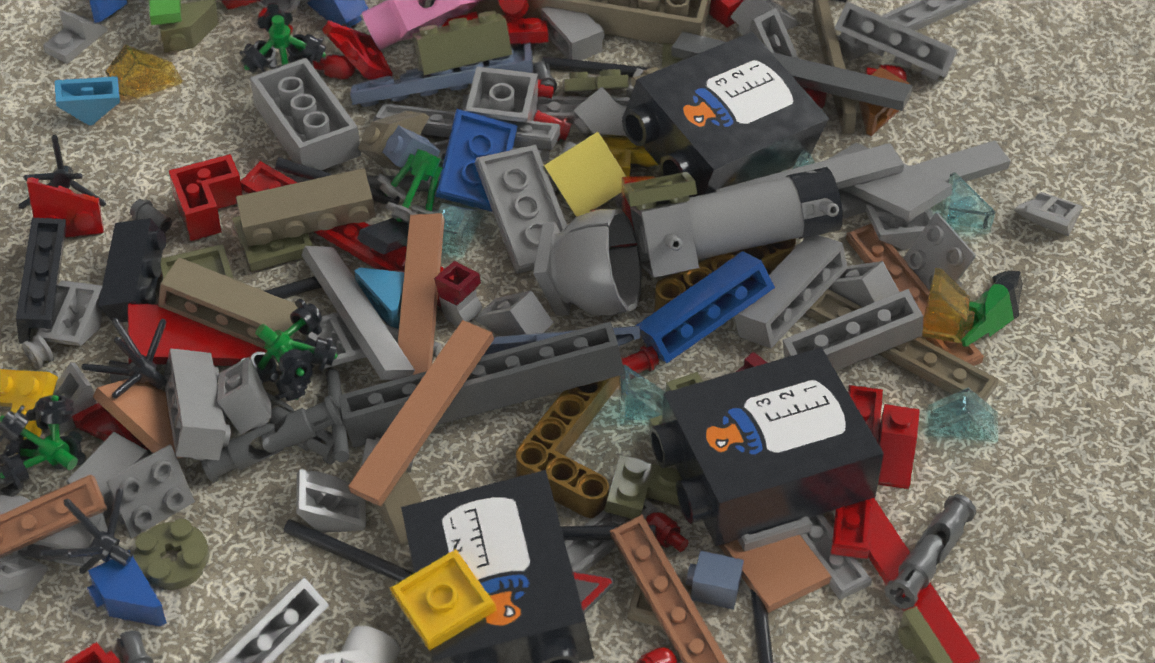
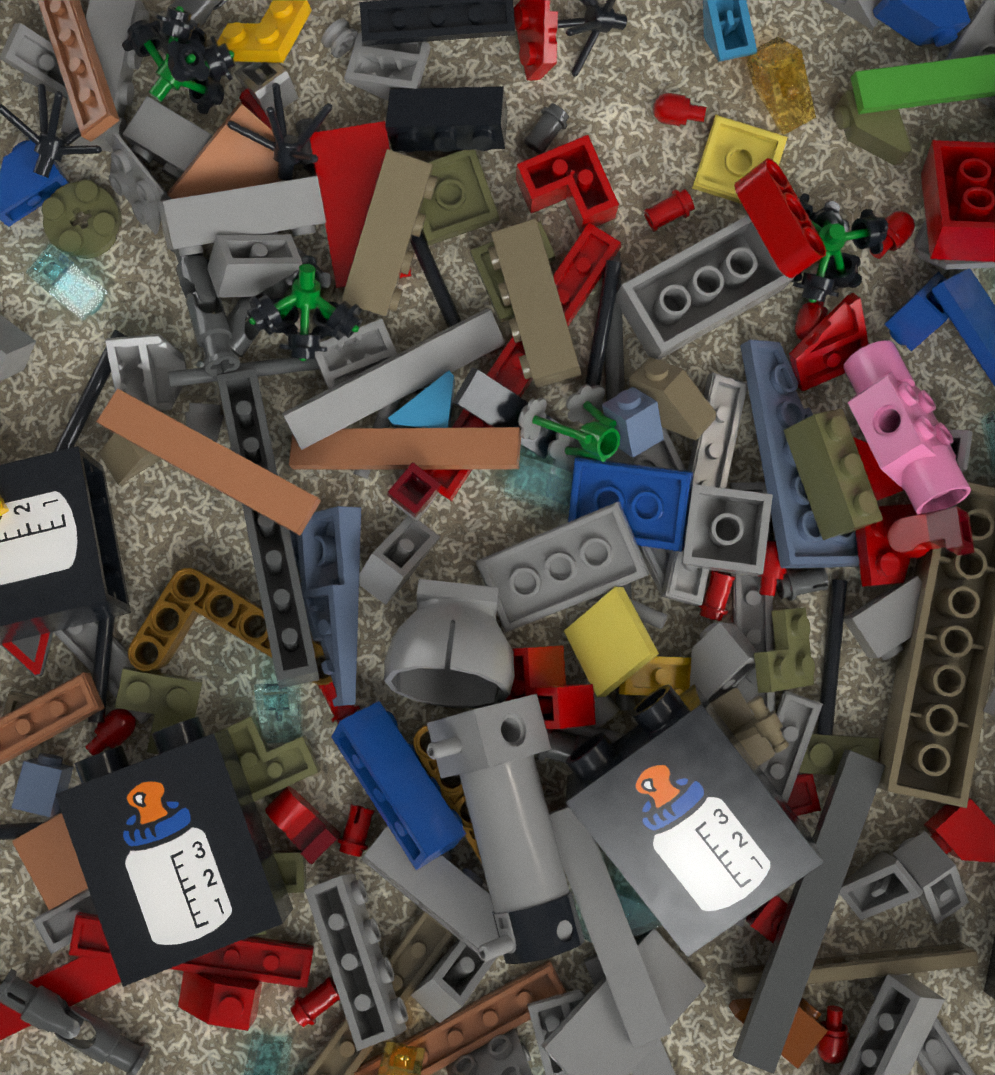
camera: 90 degrees right, 35 degrees up
olive plate [623,172,697,210] -> none
none -> clear light blue slope [25,244,108,321]
none -> red pin [290,977,340,1027]
none -> red pin [337,804,375,857]
none -> red pin [643,189,695,232]
none -> red cylinder [653,93,707,126]
none -> light yellow tile [692,115,788,204]
none -> red beam [734,158,826,279]

